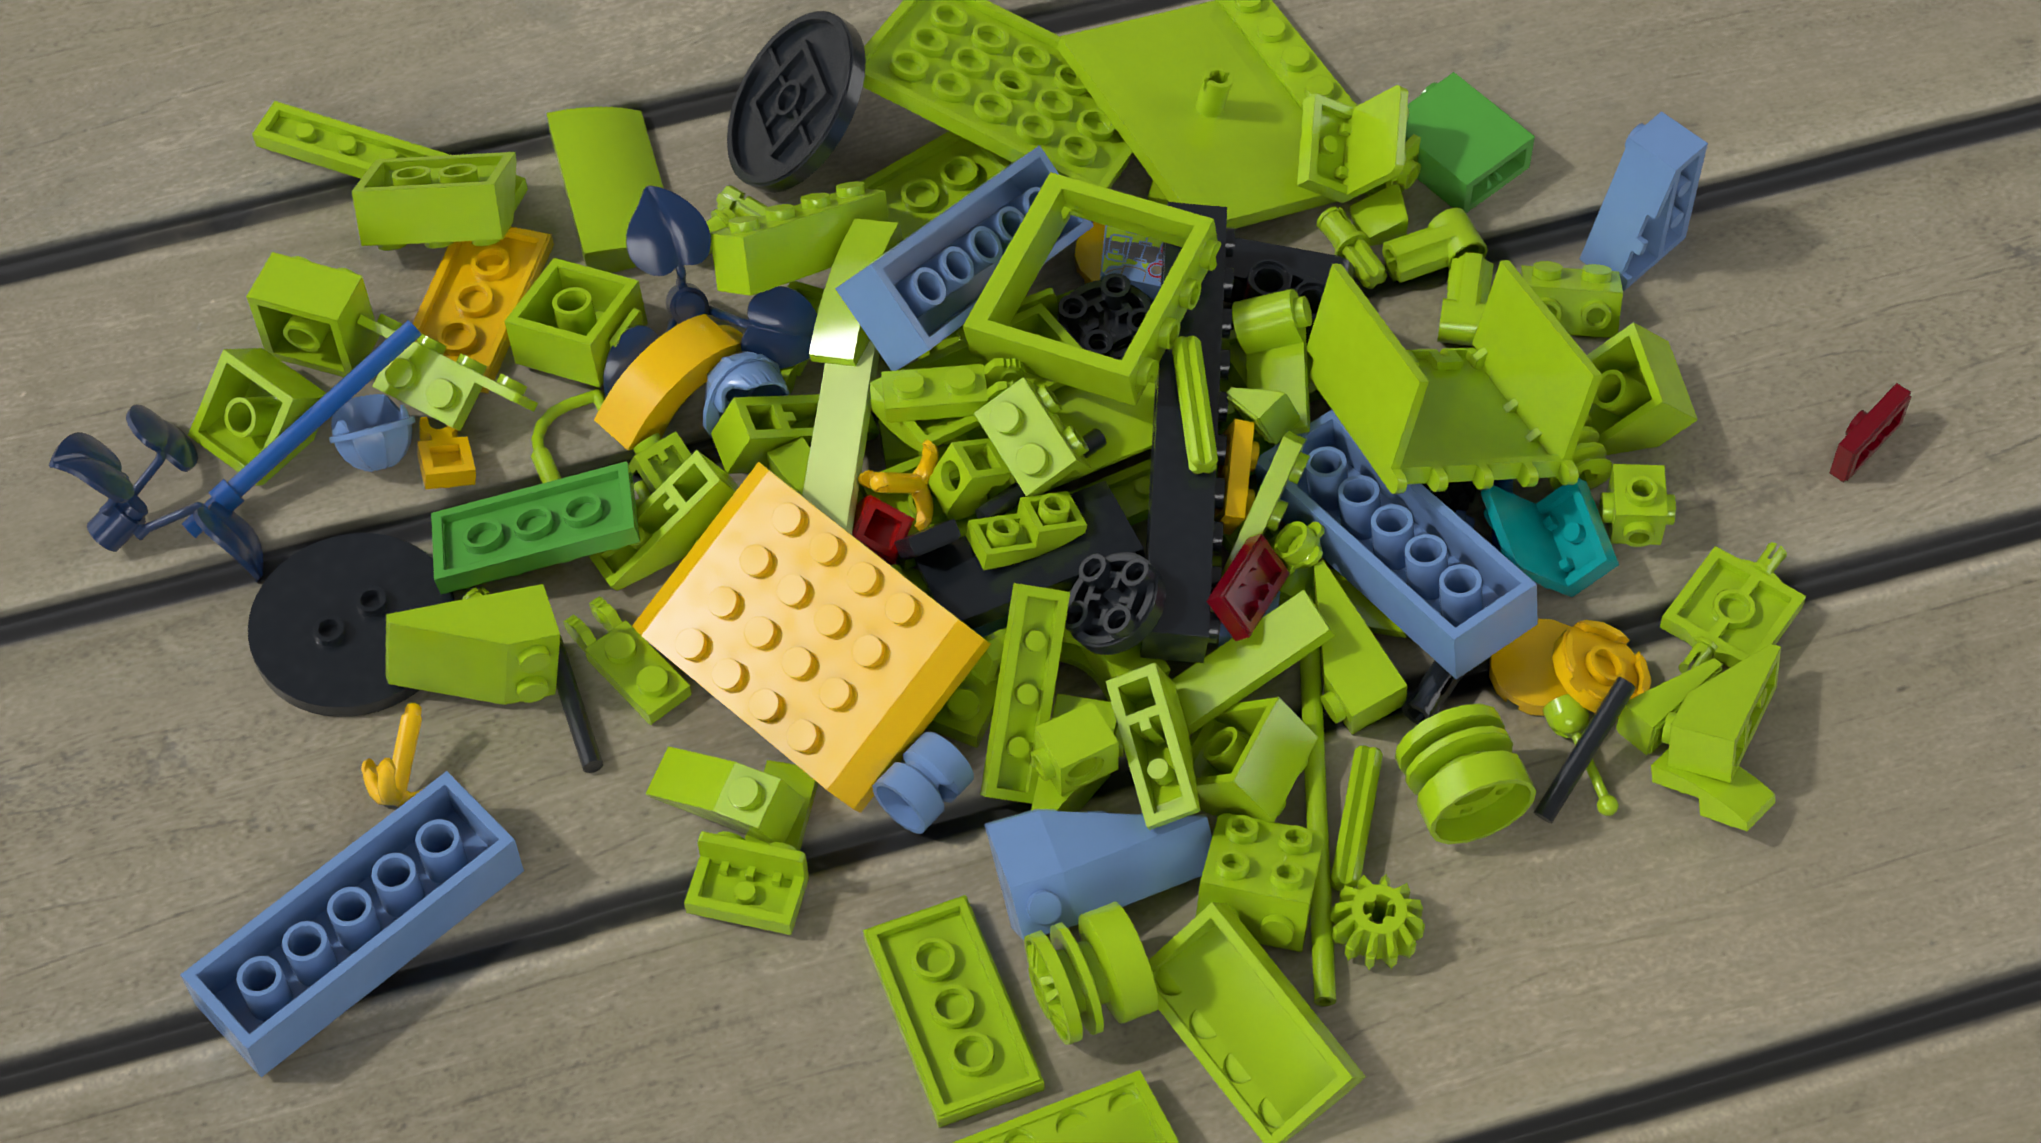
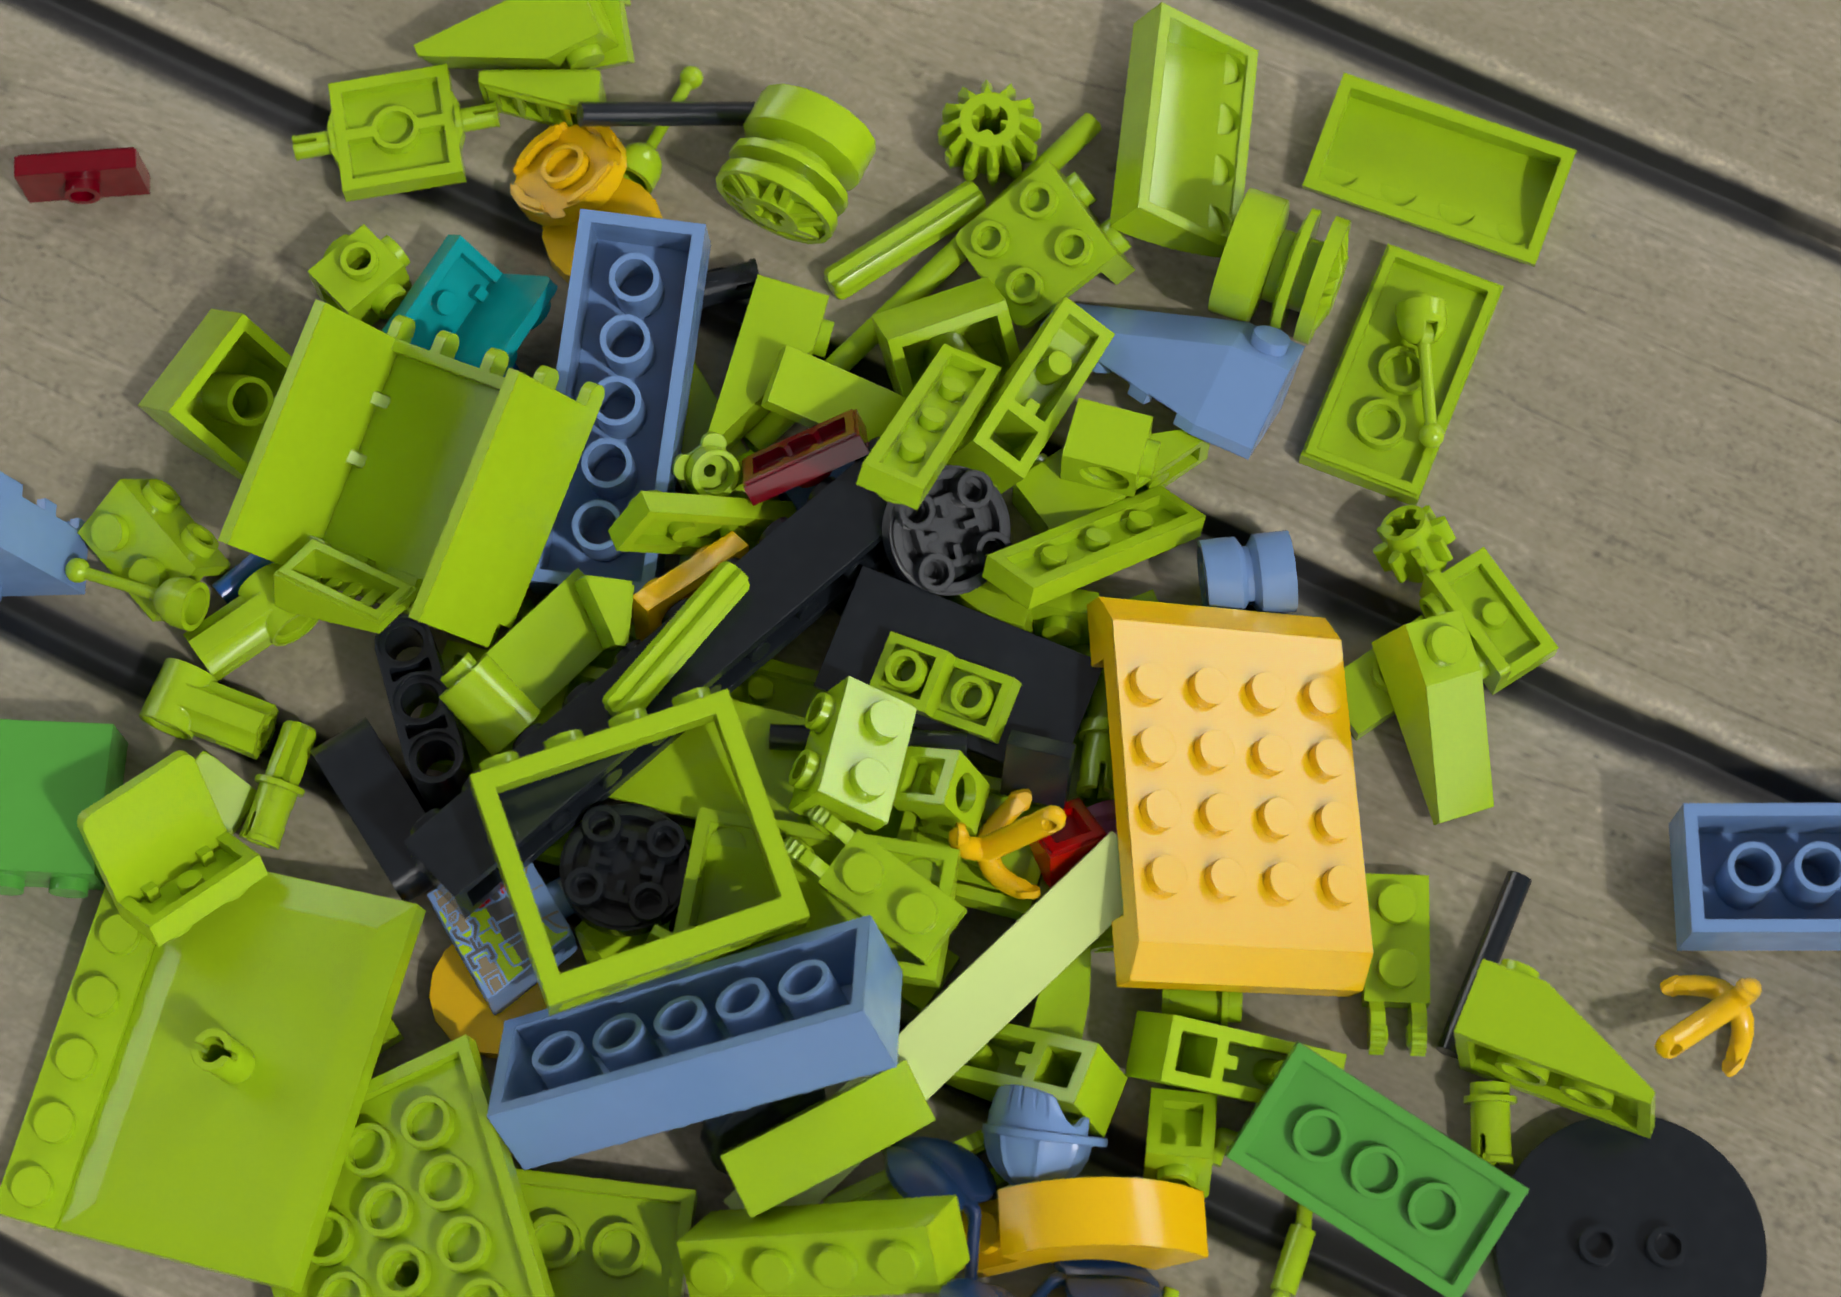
camera: 135 degrees left, 15 degrees up
none -> lime hinge [65,558,210,631]
none -> lime slope [273,539,418,634]
none -> lime plate [856,343,1002,510]
none -> lime gear [1372,505,1456,583]
none -> lime hinge [1395,296,1447,448]

